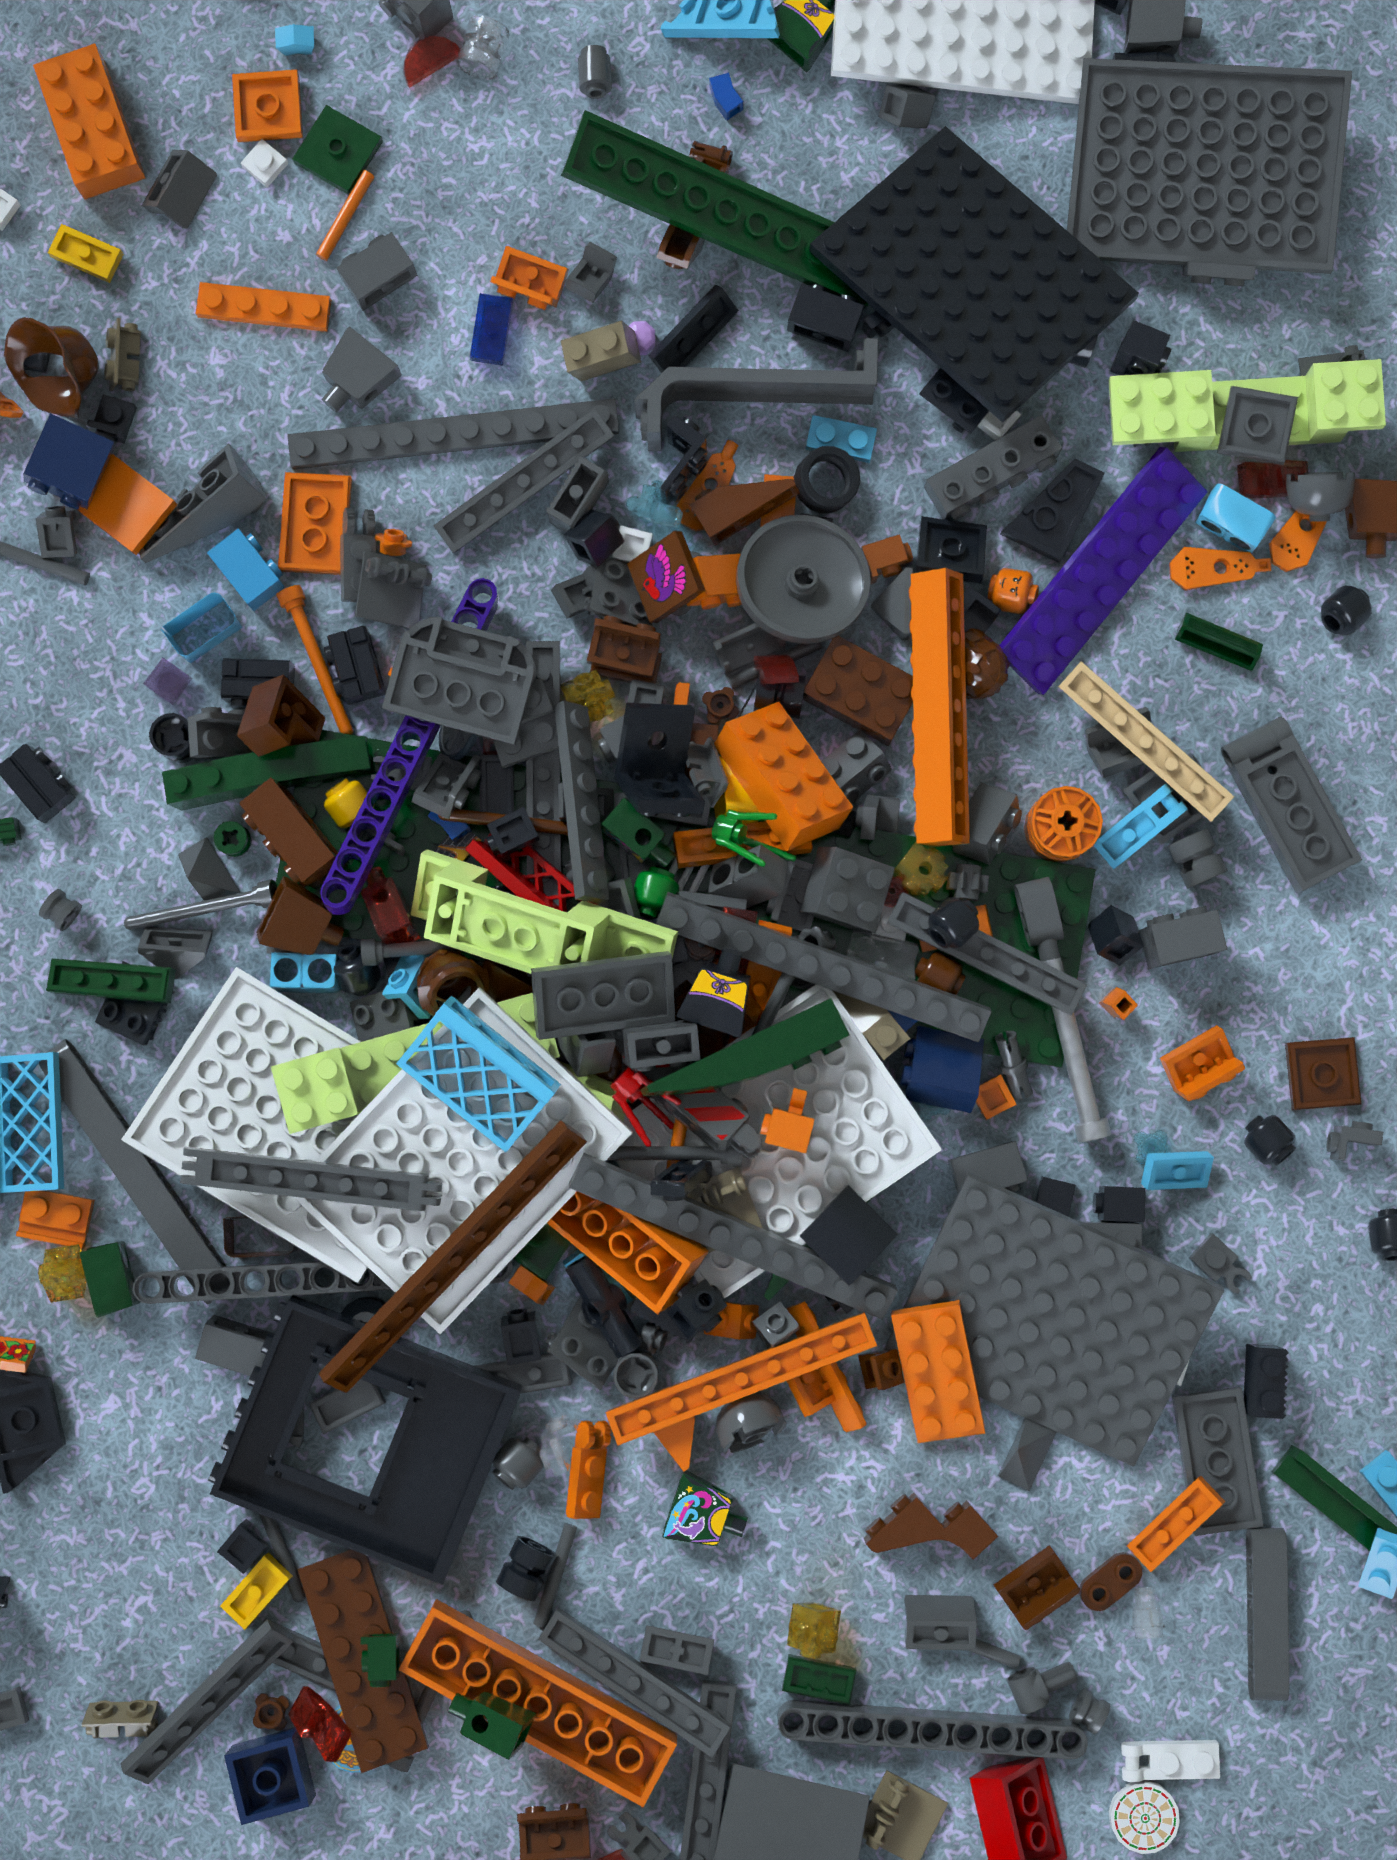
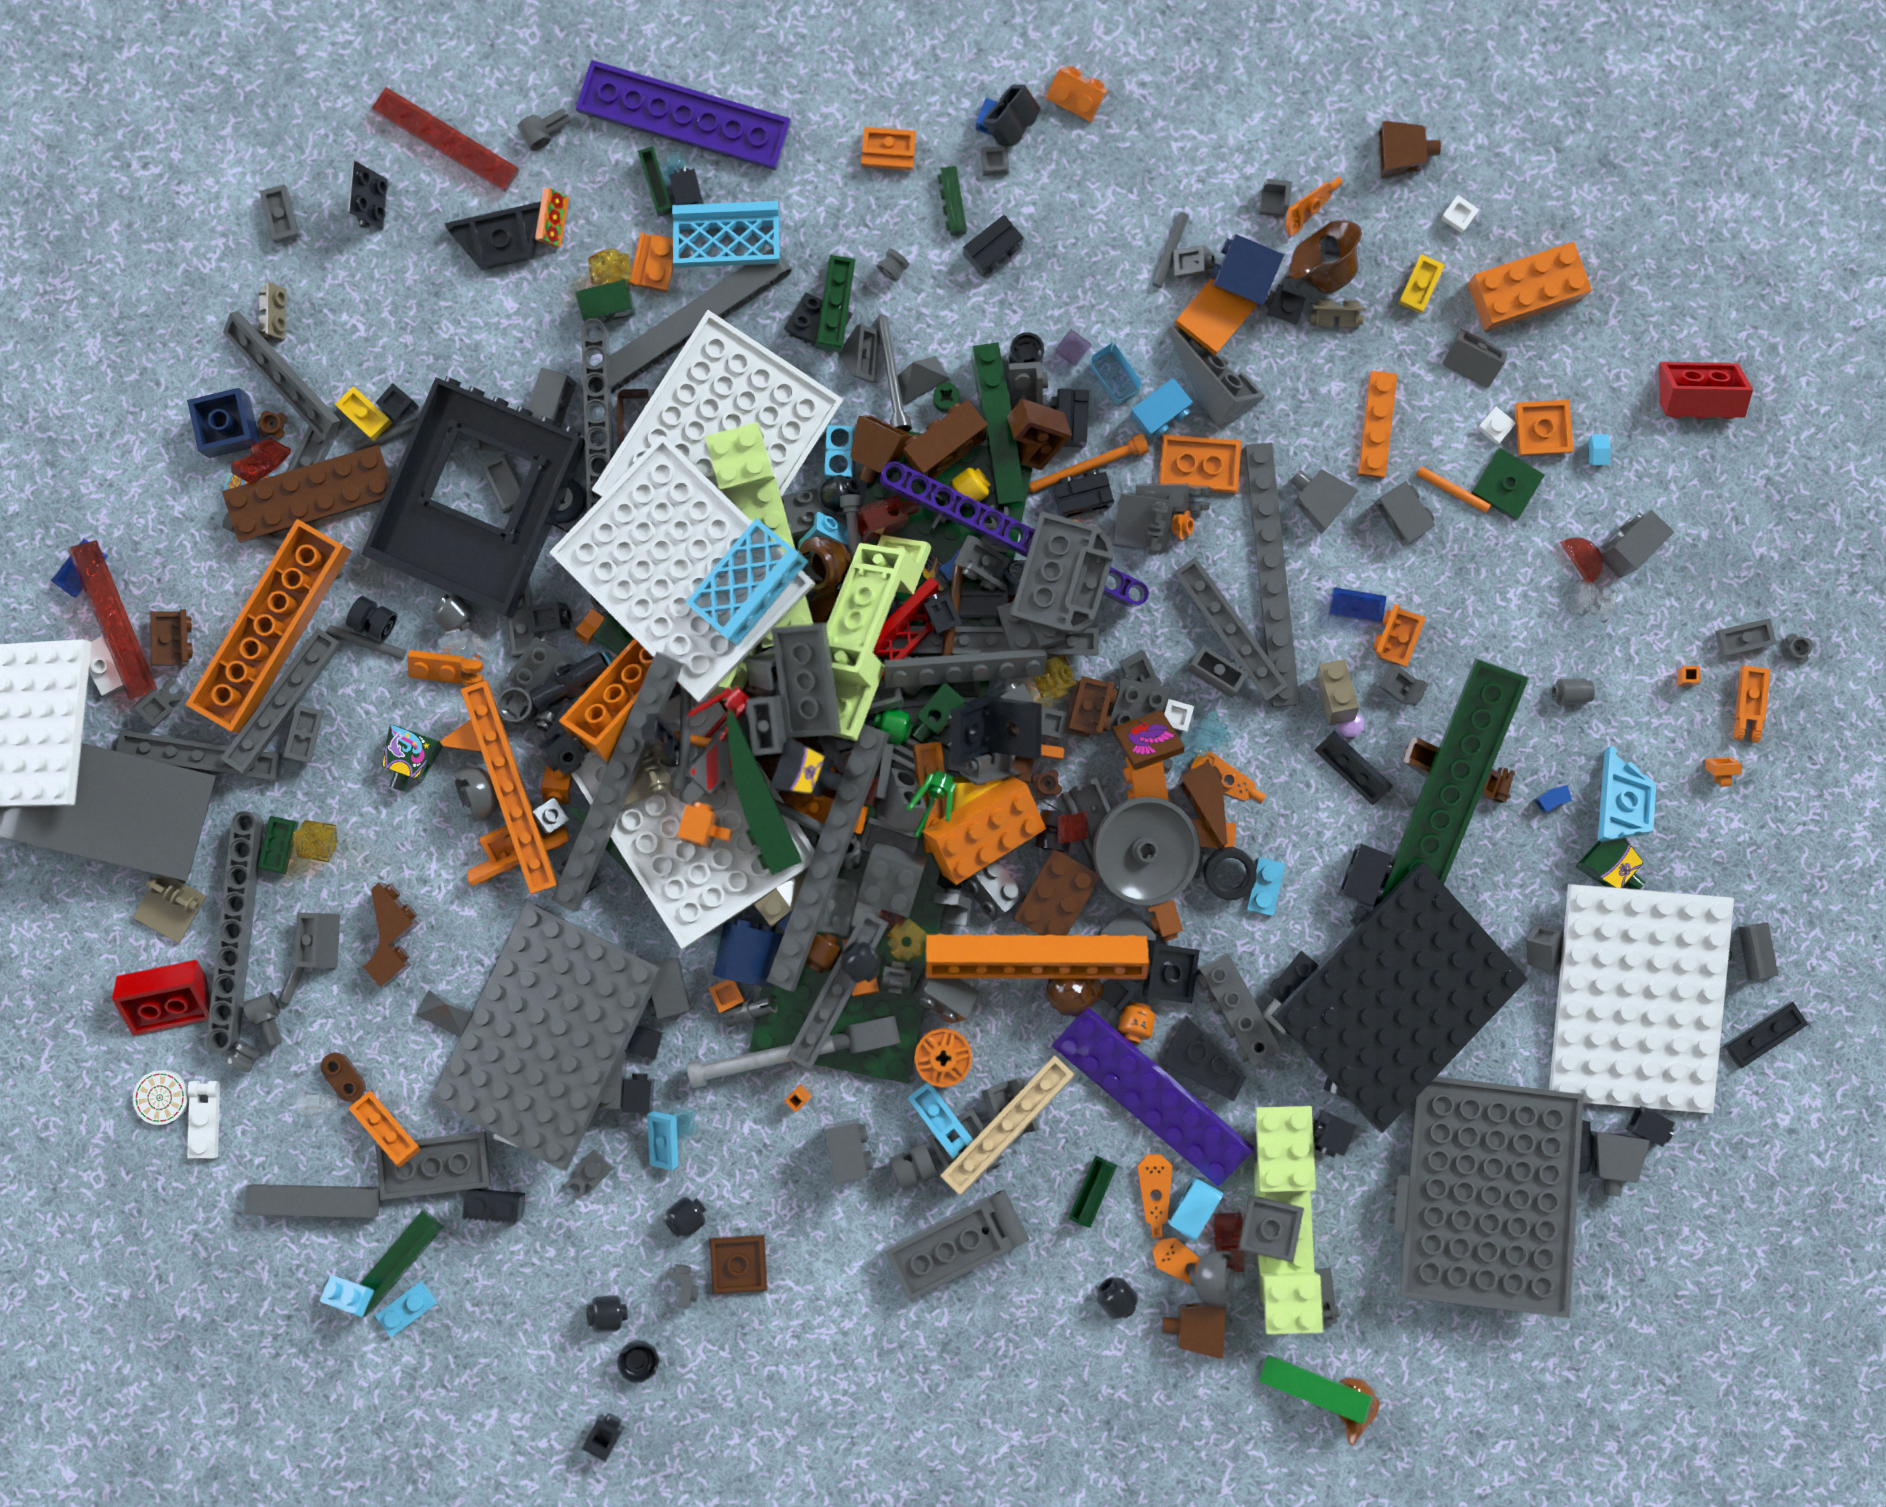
camera: 85 degrees right, 0 degrees up
dark grey hinge [180,1147,442,1211] -> none
reddish brown plate [319,1120,587,1393] -> none
dark green brick [361,1633,400,1687] -> none
dark green torso [448,1692,537,1760] -> none
black brick [564,509,625,567] -> none
dark grey panel [634,338,878,451] -> none
black bracket [660,414,708,506] -> none
black slope [799,1185,898,1286] -> none
reddish brown bracket [858,1349,905,1390] -> none
orange plate [891,1300,986,1443] -> none
reddish brown bracket [993,1545,1081,1630] -> none
black panel [1088,905,1144,966] -> none
orange bracket [1160,1025,1245,1101] -> none

